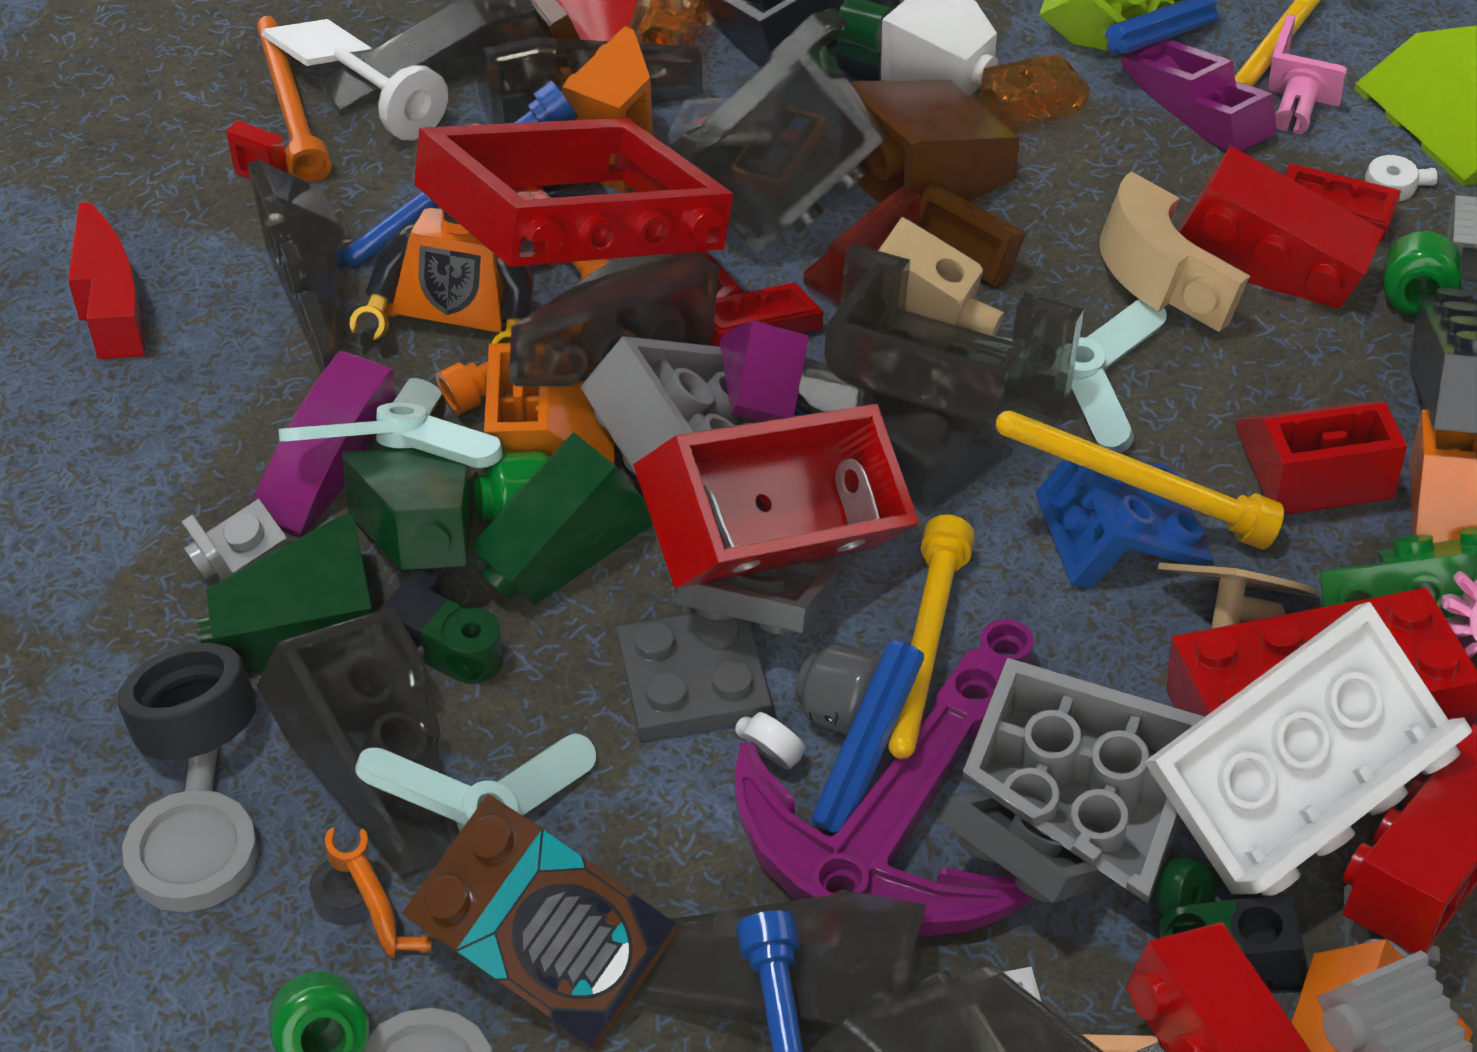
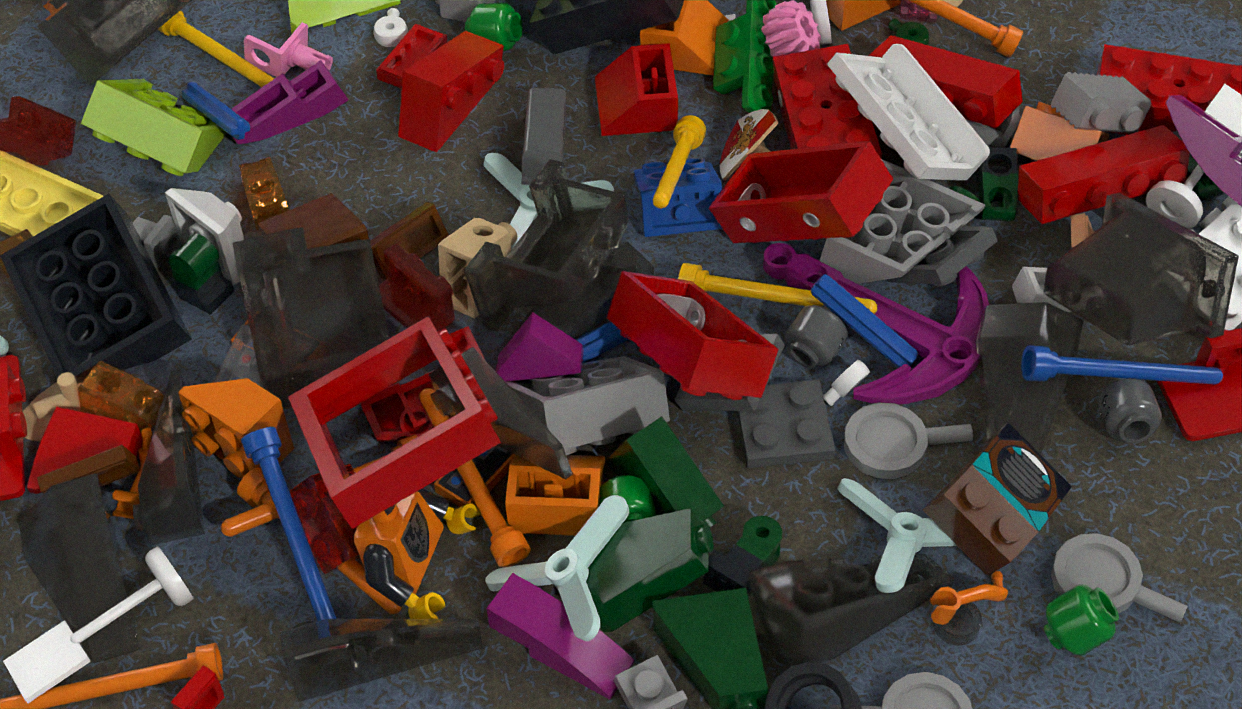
camera: 85 degrees left, 5 degrees up
tan arch [1100,171,1250,332] -> none
none -> dark grey piece [521,88,566,185]
none -> red piece [709,141,893,243]
none -> light grey piece [844,402,973,479]

